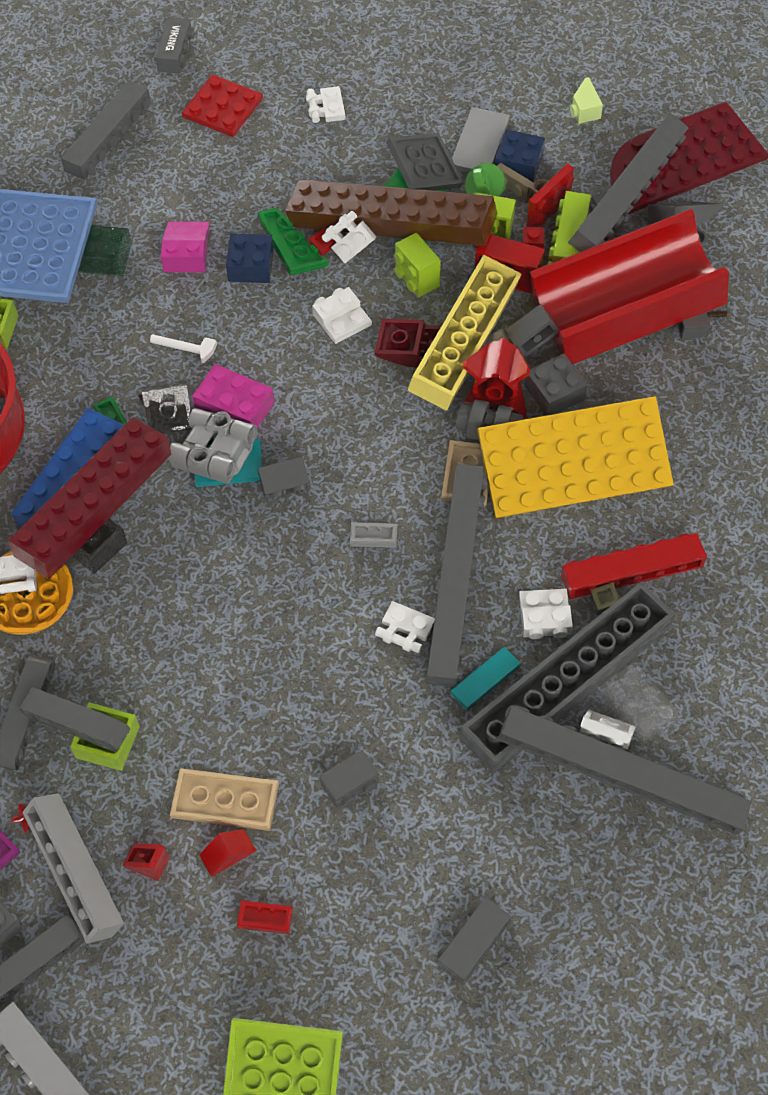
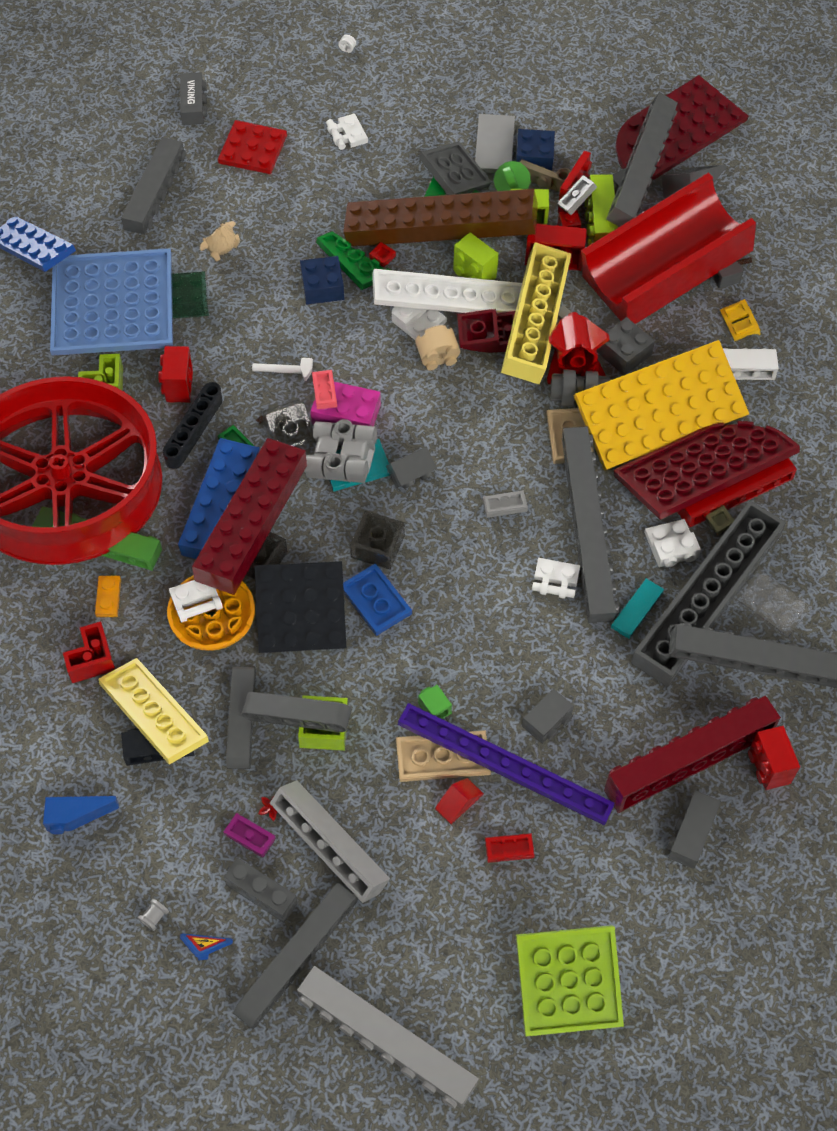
camera: 15 degrees left, 0 degrees up
red slope [122,843,170,881] -> none
dark pink slope [161,222,210,272] -> none
white plate [322,211,376,263] -> none
dark grey brick [506,304,560,357] -> none
yellowish green slope [570,77,603,124] -> none
white plate [580,710,636,750] -> none
none -> red brick [158,346,193,403]
none -> black beam [163,382,223,469]
none -> tan hair [200,221,240,262]
none -> black plate [255,561,347,653]
none -> coral plate [312,370,337,409]
none -> white bush [338,35,356,53]
none -> blue plate [343,563,412,636]
none -> clear smoke brick [350,510,405,570]
none -> white plate [373,269,522,313]
none -> dark purple plate [397,703,615,826]
none -> tan brick [415,325,460,371]
none -> bright green brick [418,685,452,719]
none -> light grey plate [557,175,597,215]
none -> dark red brick [604,695,781,813]
none -> dark red plate [613,421,800,520]
none -> yellow piece [720,299,761,341]
none -> white brick [723,348,779,380]
none -> red brick [748,726,800,790]

